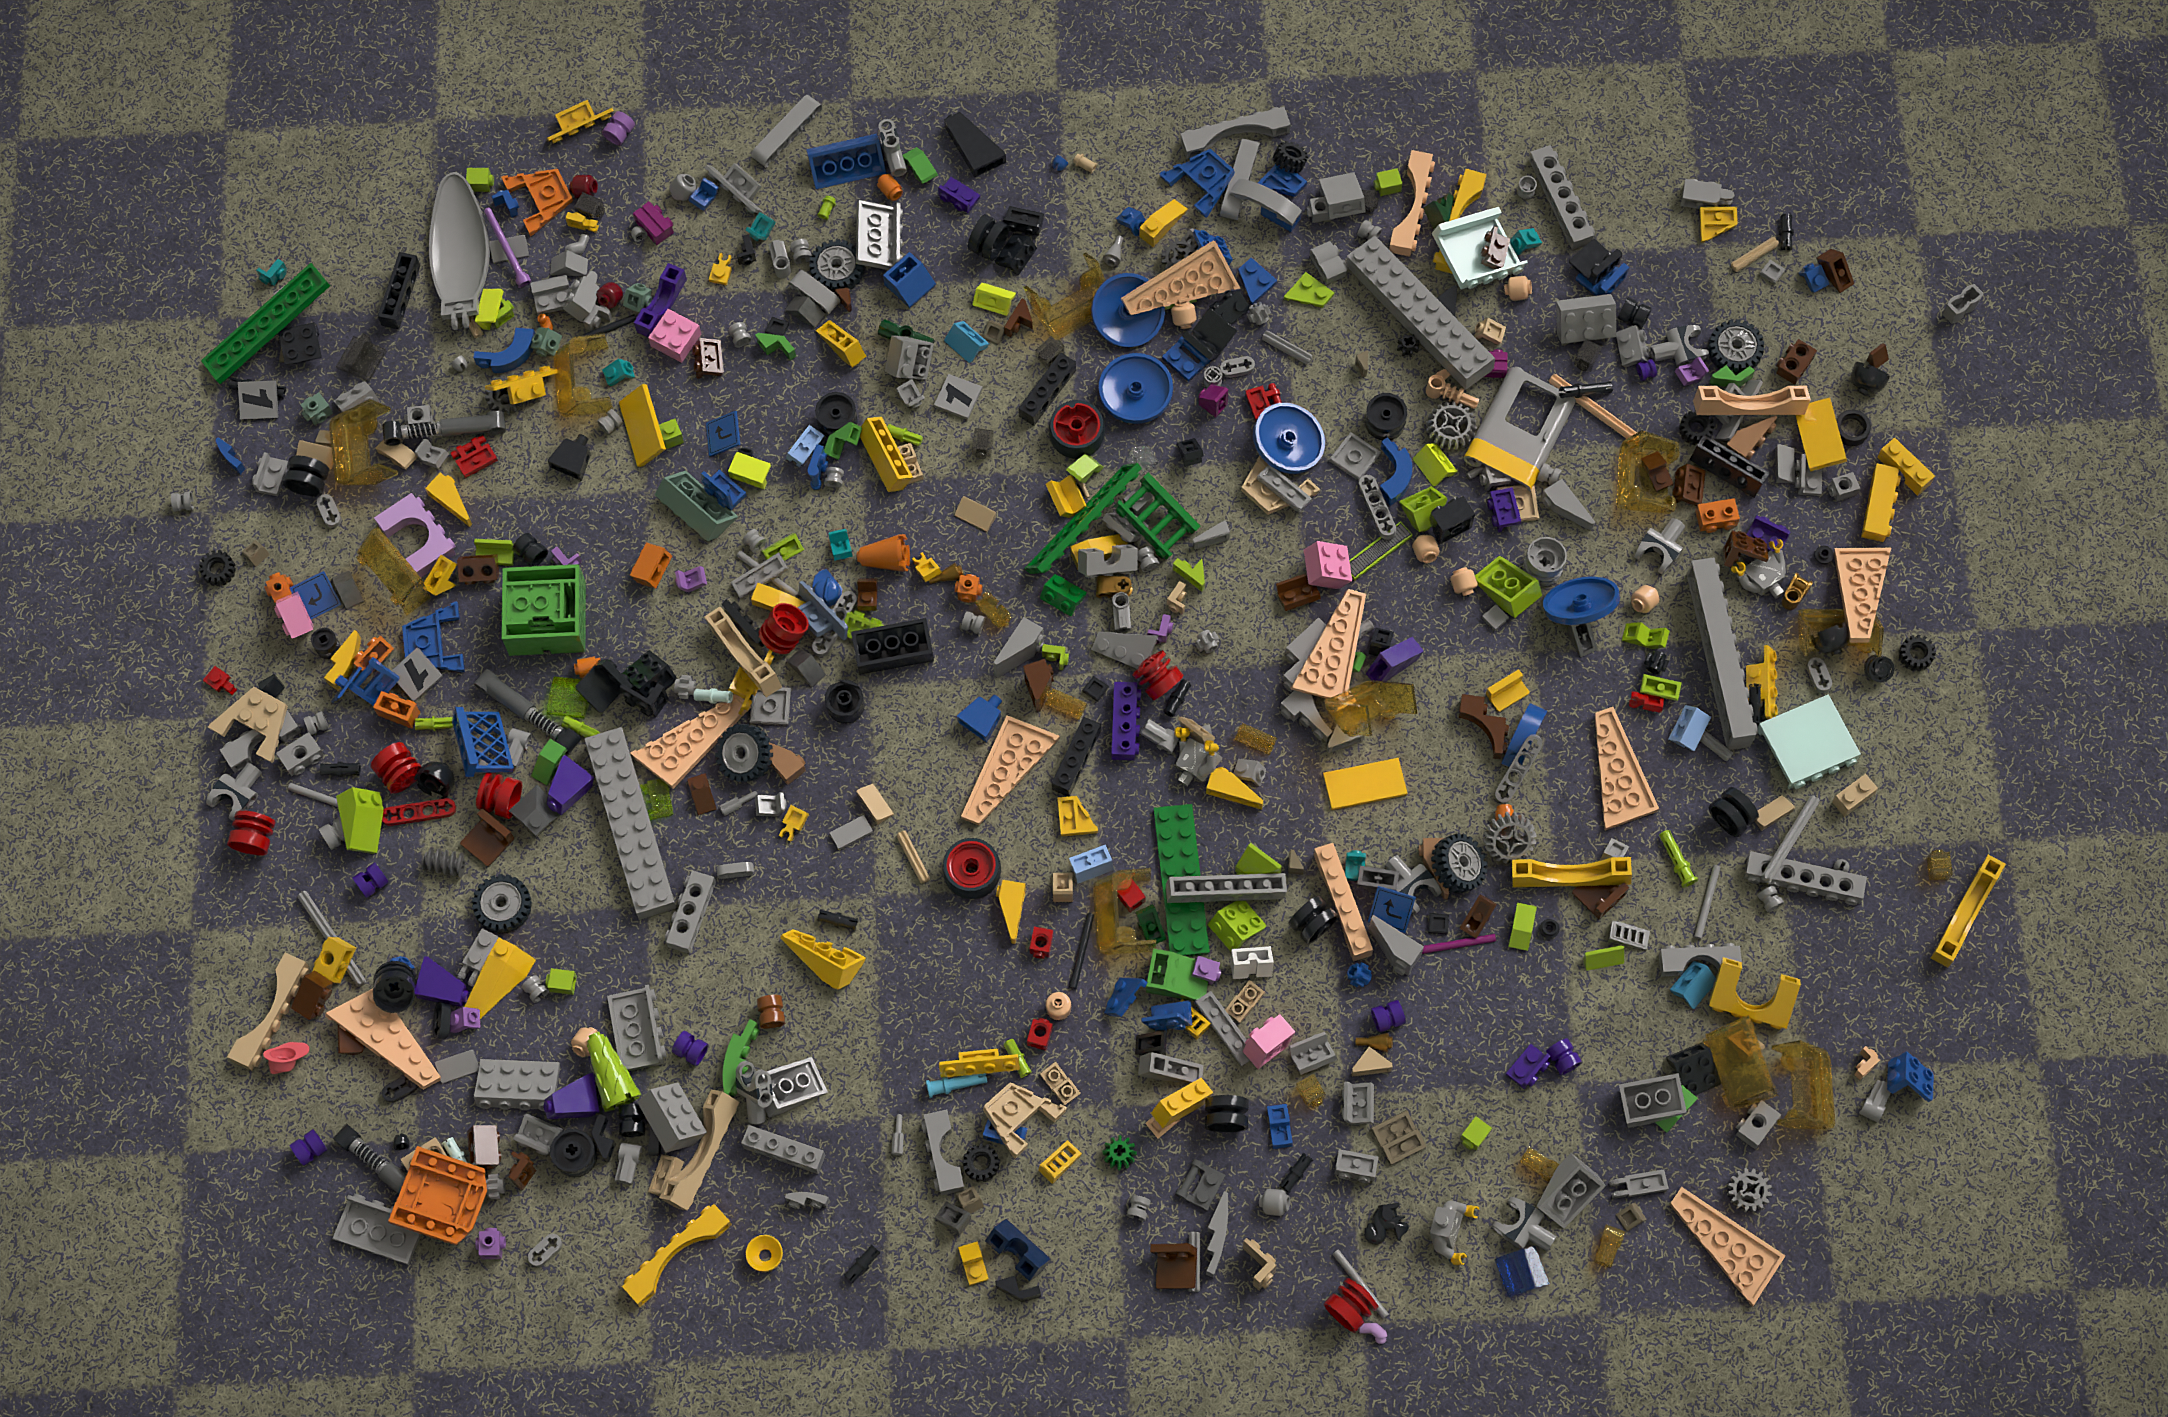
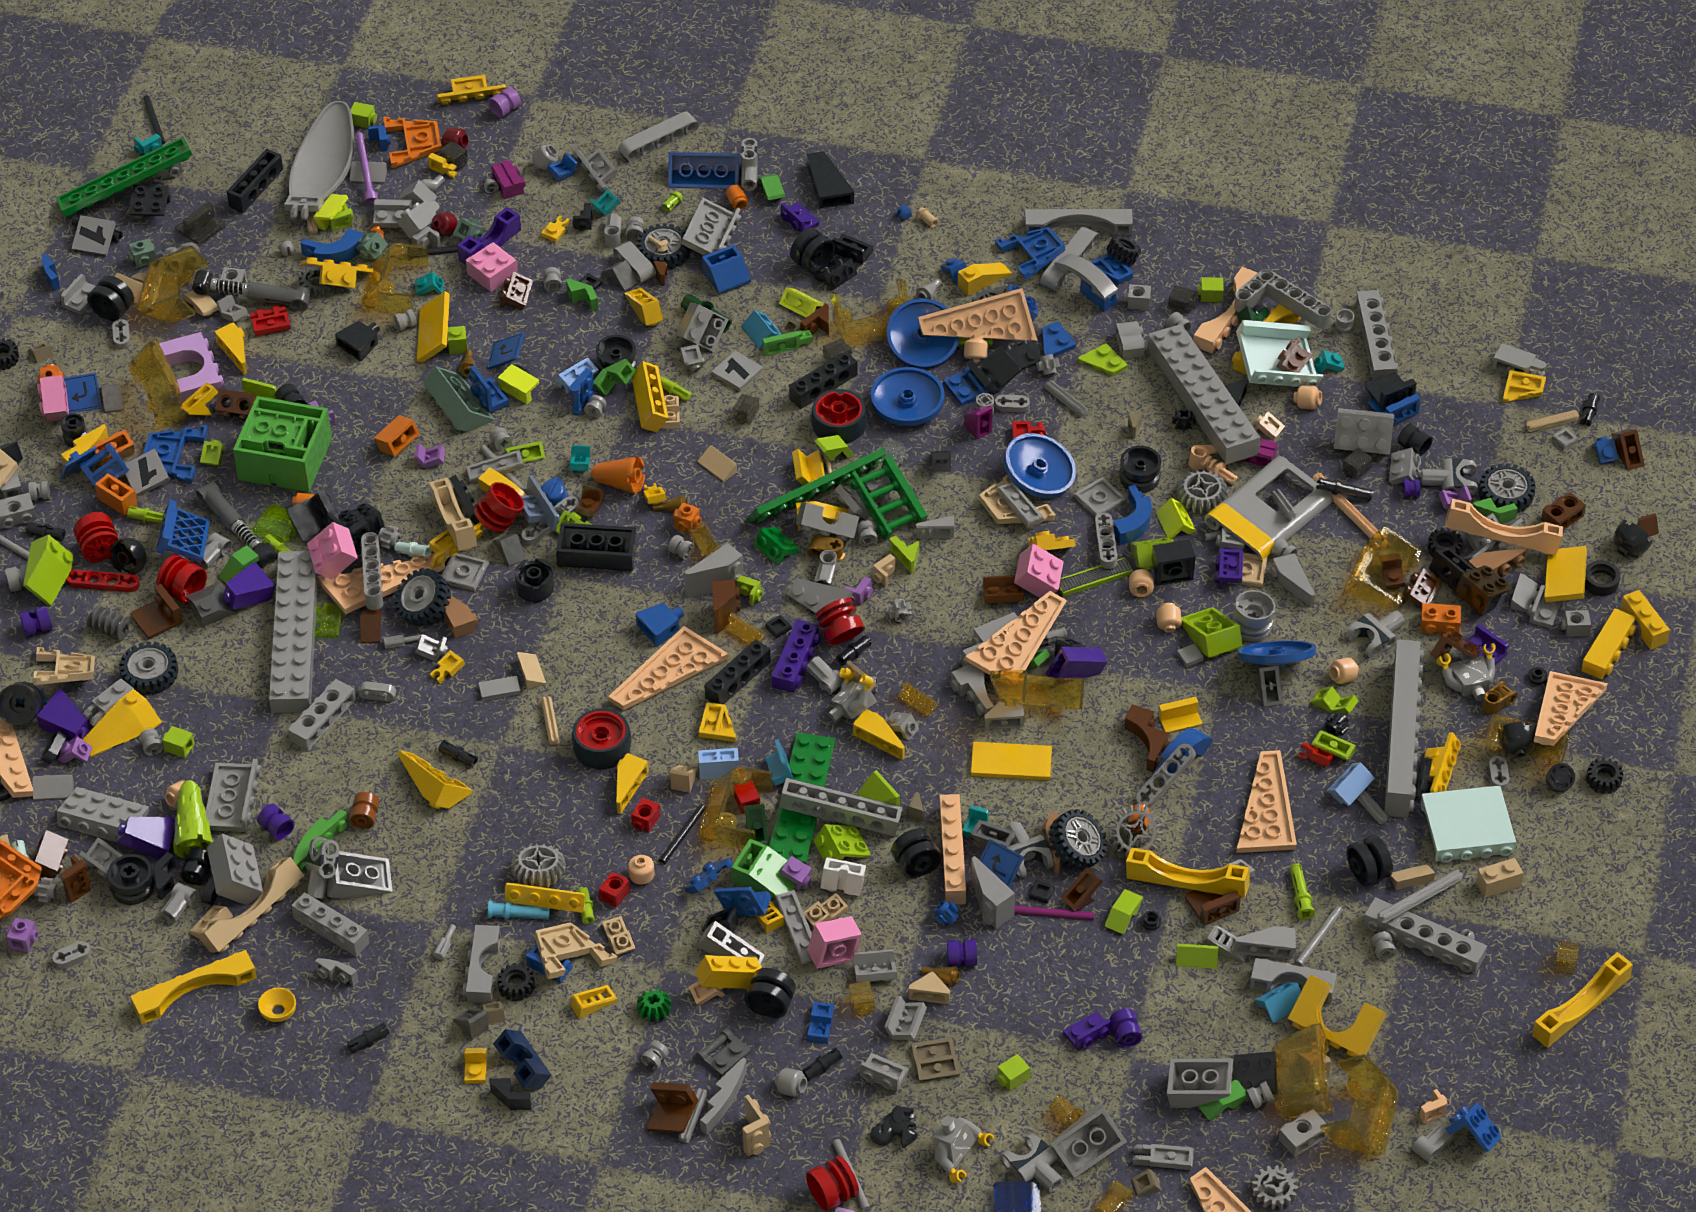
camera: 15 degrees right, 20 degrees down
light grey panel [1319,172,1365,219] -> none
none -> tan wing [33,647,95,685]
none -> black bar [143,95,166,144]
none -> lime bracket [200,440,226,467]
none -> bright pink brick [307,522,358,580]
none -> light grey beam [361,532,383,610]
none -> pearl gold cone [459,350,476,377]
none -> light grey gear [511,843,566,888]
none -> tan hand [648,236,669,252]
none -> bright green hinge [763,330,813,356]
none -> dark azure panel [765,739,793,786]
none -> yellow plate [1028,531,1075,551]
none -> light grey slope [1231,926,1296,959]
none -> light grey beam [1234,269,1331,329]
none -> light grey wheel [1247,1081,1275,1109]
none -> light grey axle [1271,489,1296,519]
none -> dark brown bracket [1454,565,1512,615]

